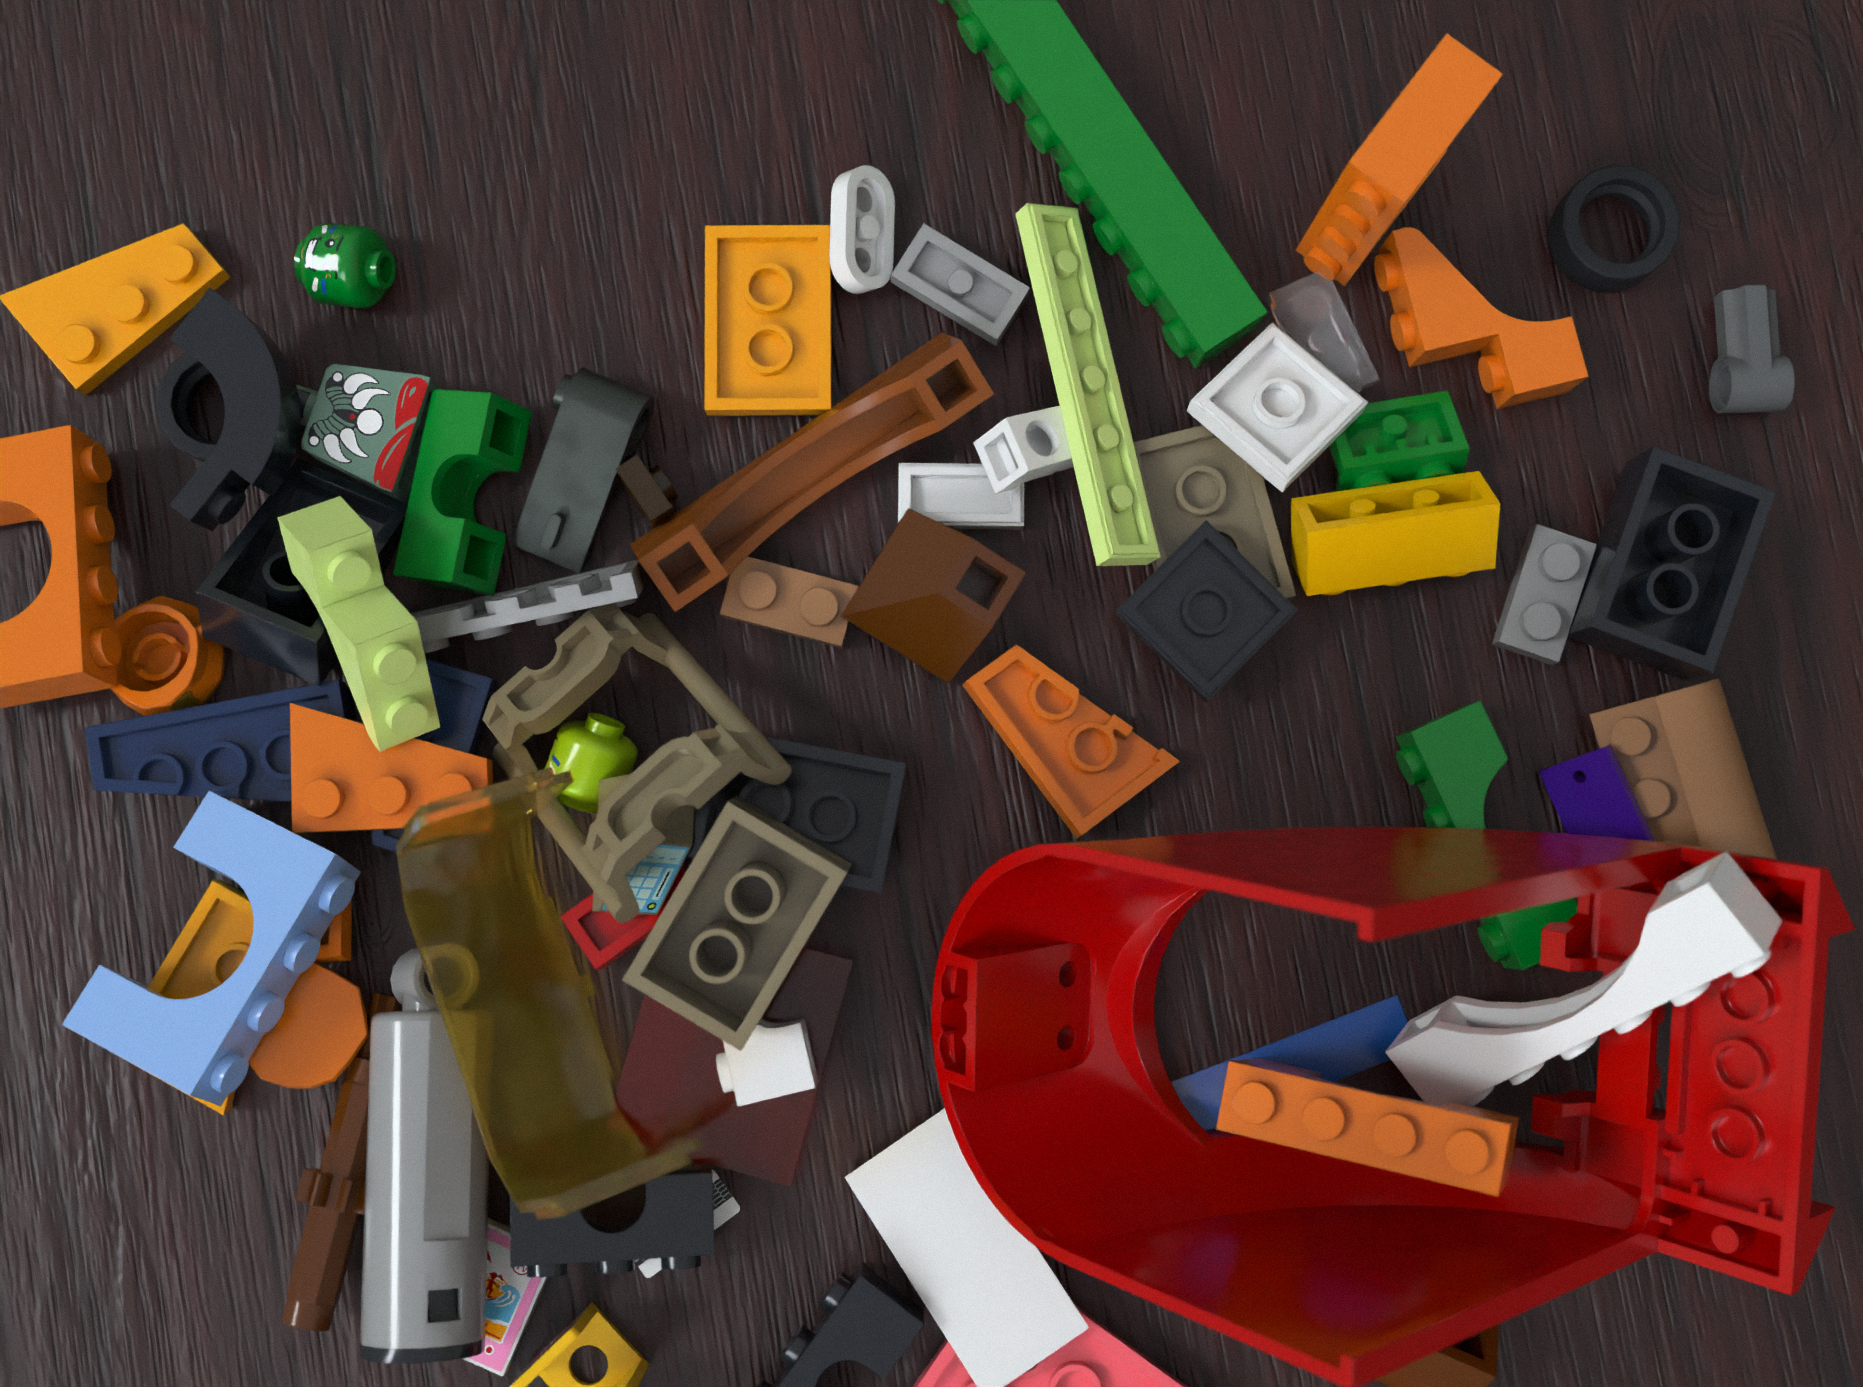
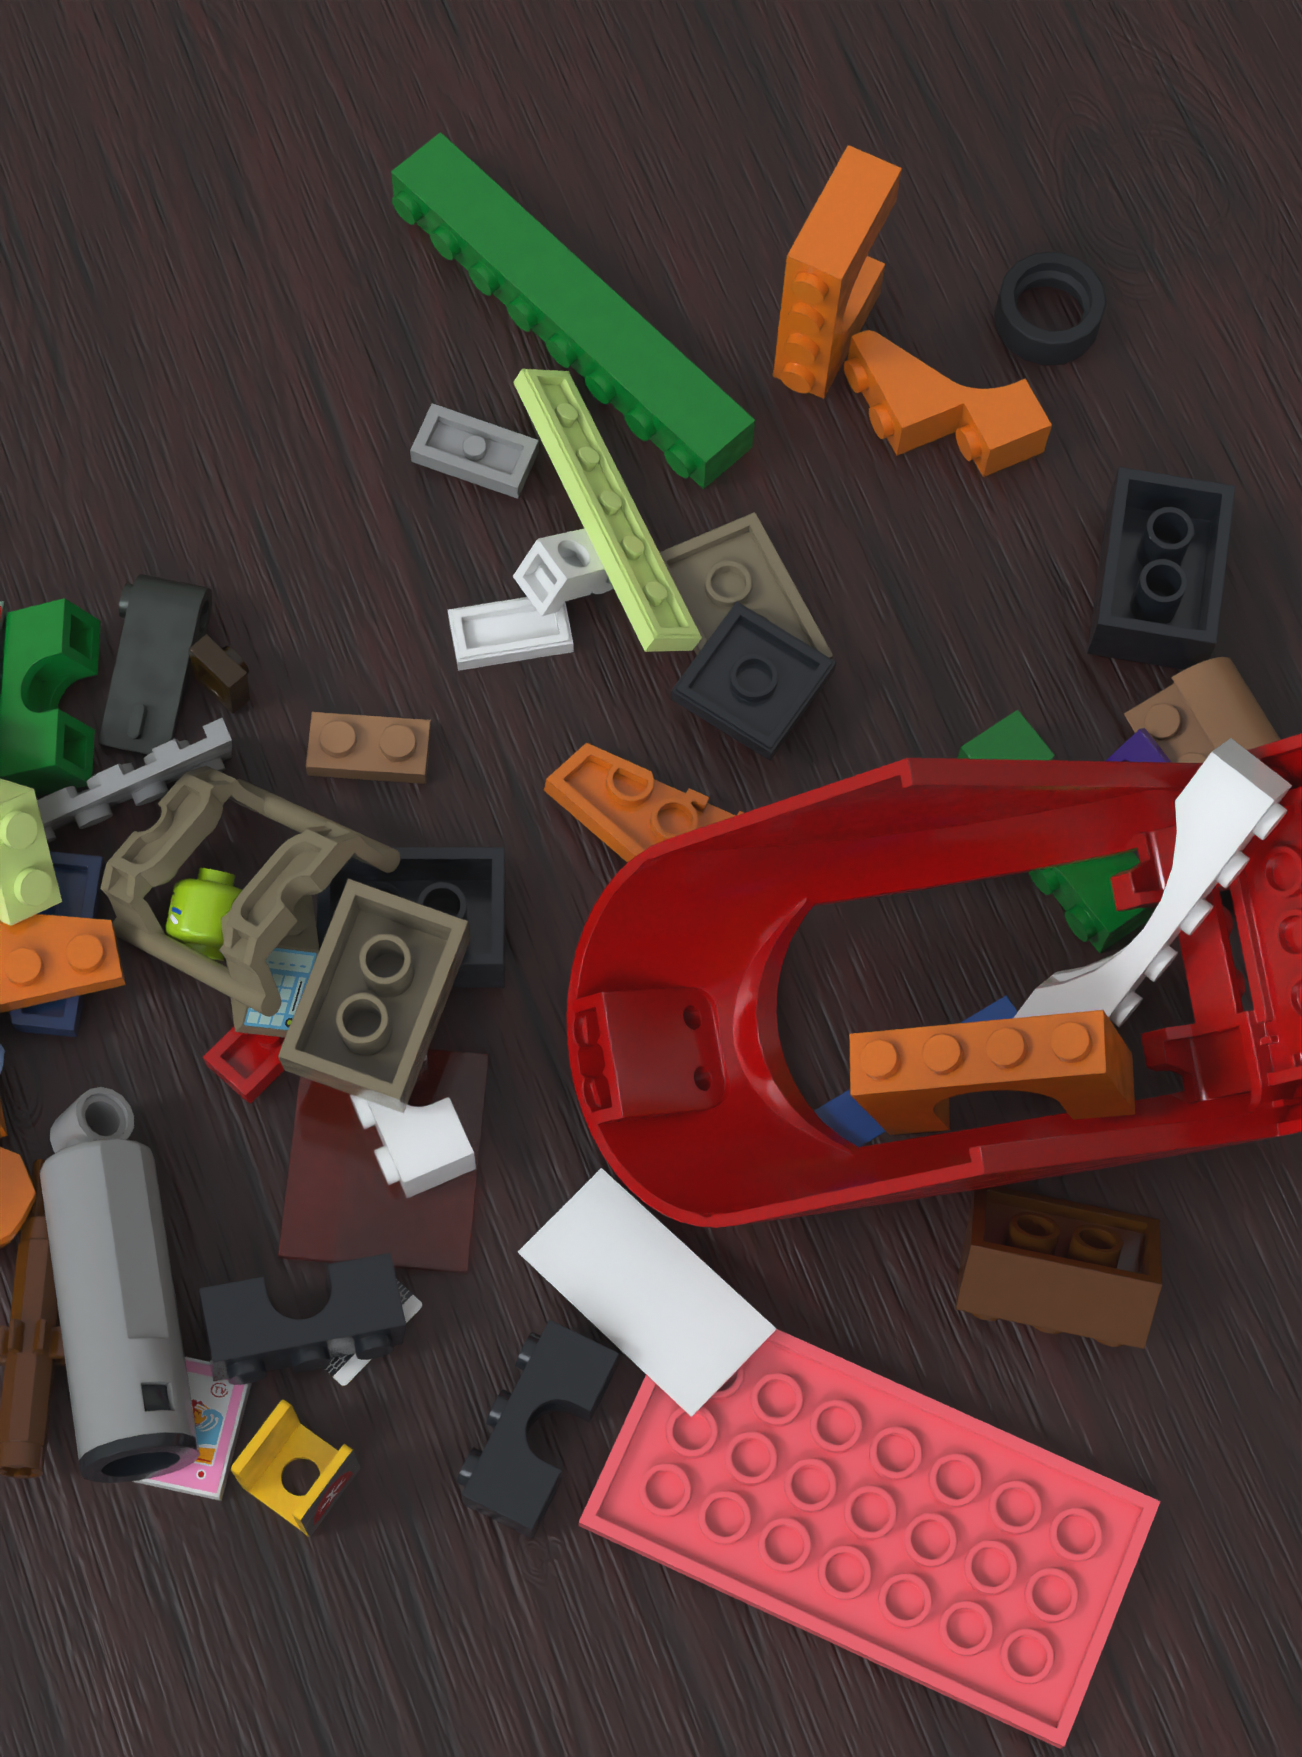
camera: 10 degrees left, 15 degrees down
clear yellow piece [395,767,703,1220] -> none
dark orange arch [630,333,994,612] -> none
light orange plate [705,225,832,416] -> none
white plate [829,165,895,294] -> none
reddish brown slope [841,508,1026,683] -> none
white plate [1187,322,1368,492] -> none
clear plate [1266,271,1380,393] -> none
yellow brick [1291,471,1500,596] -> none
green bracket [1329,390,1470,492] -> none
light grey plate [1492,524,1597,665] -> none
dark grey piece [1709,285,1795,413] -> none

